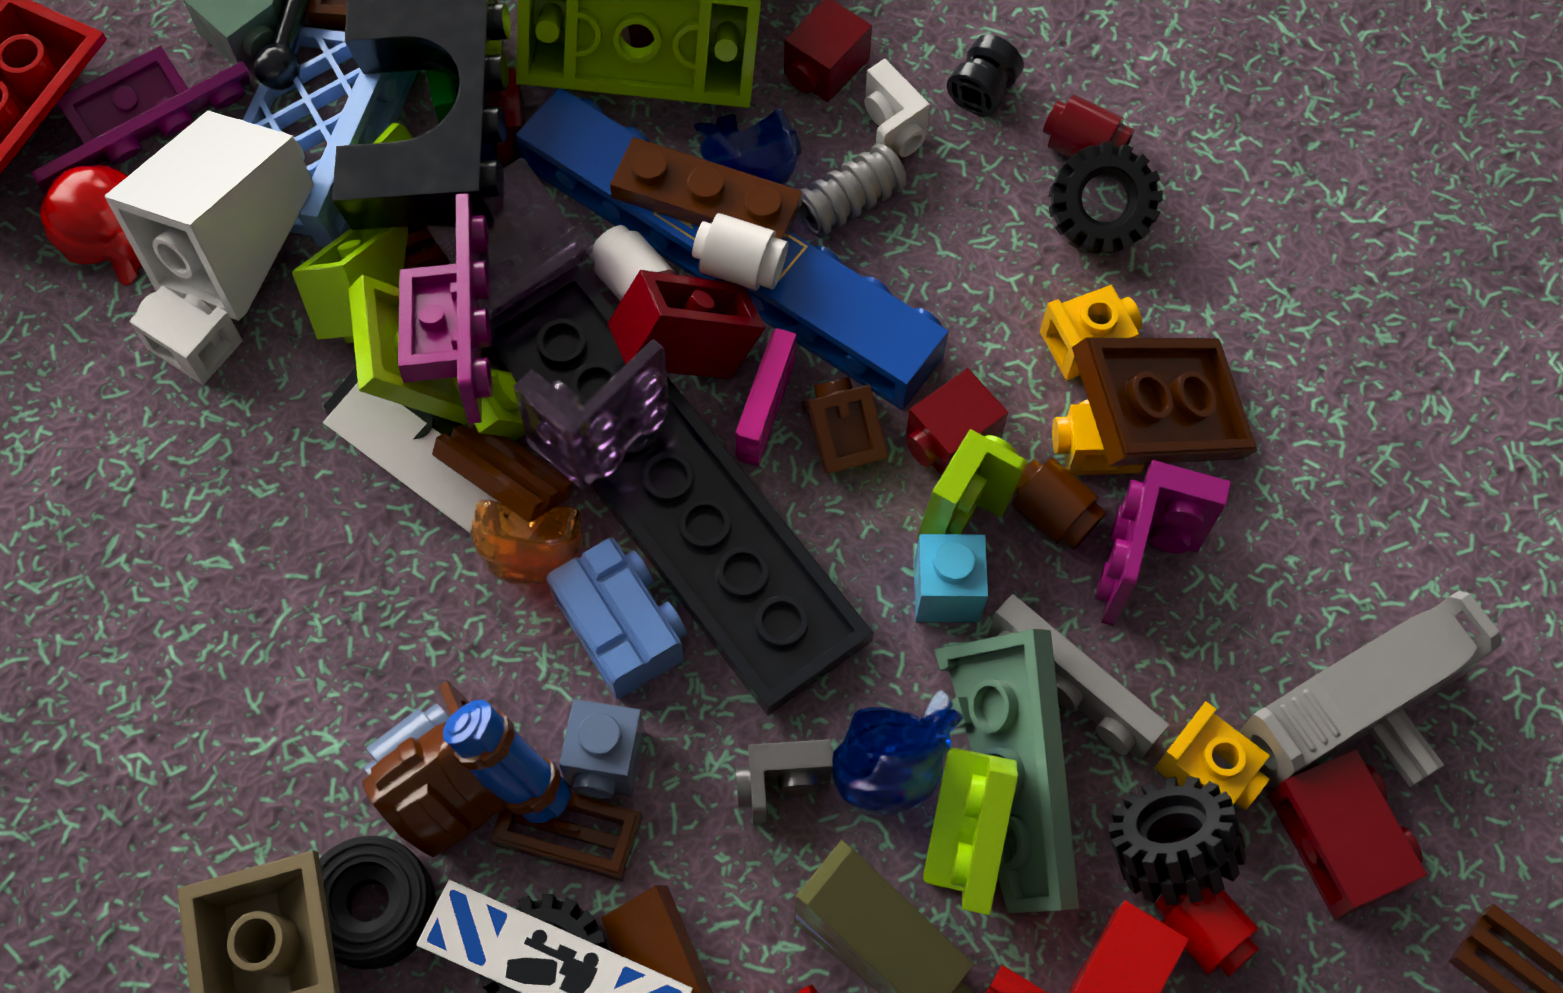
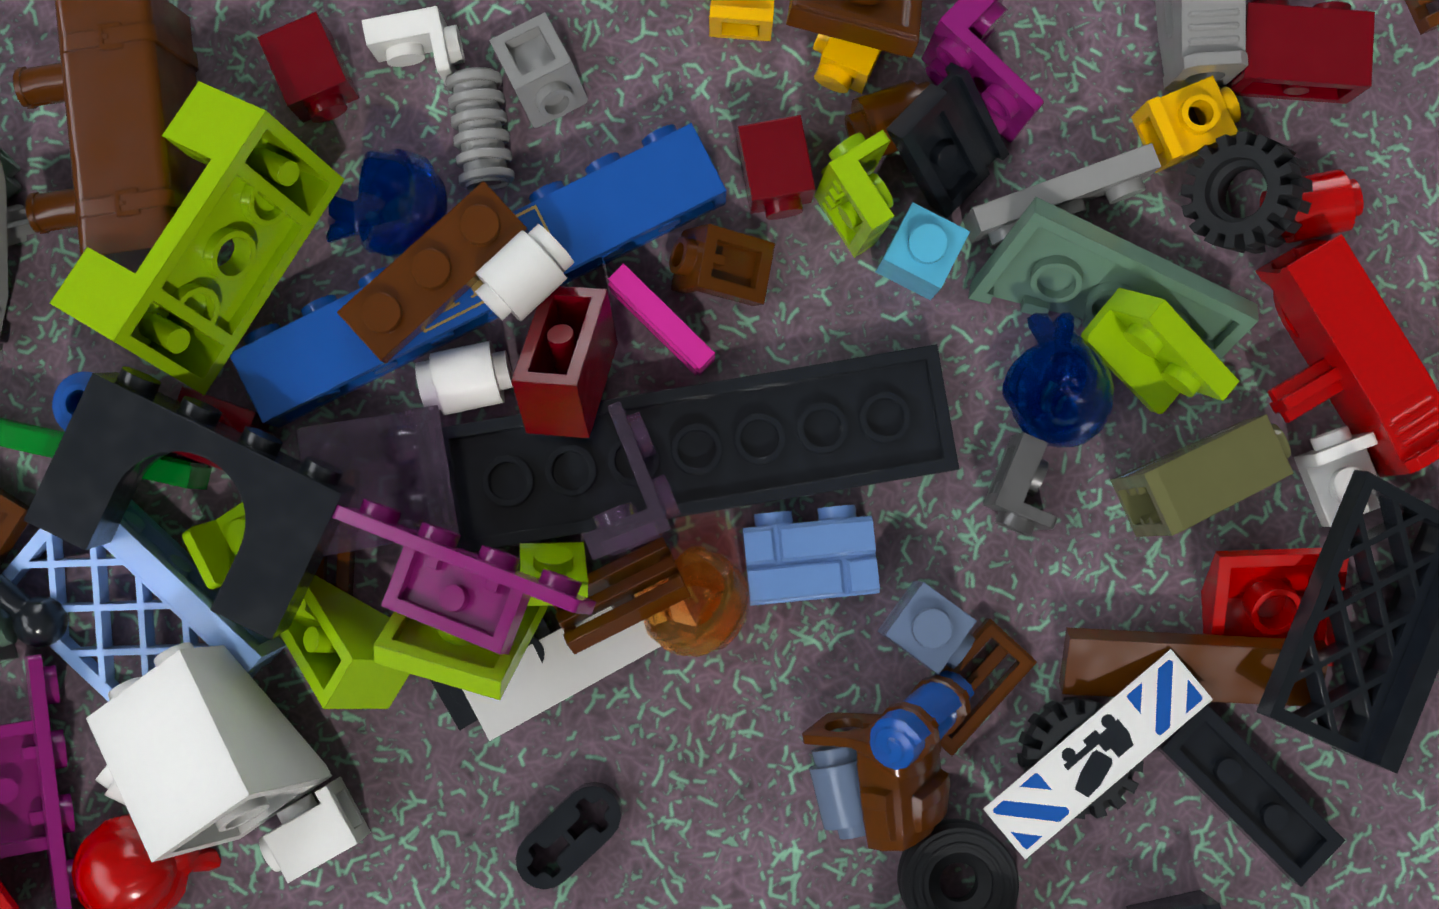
camera: 70 degrees left, 20 degrees up
none -> light grey bracket [489,12,588,128]
none -> black beam [515,782,623,890]
none -> black plate [886,62,1009,218]

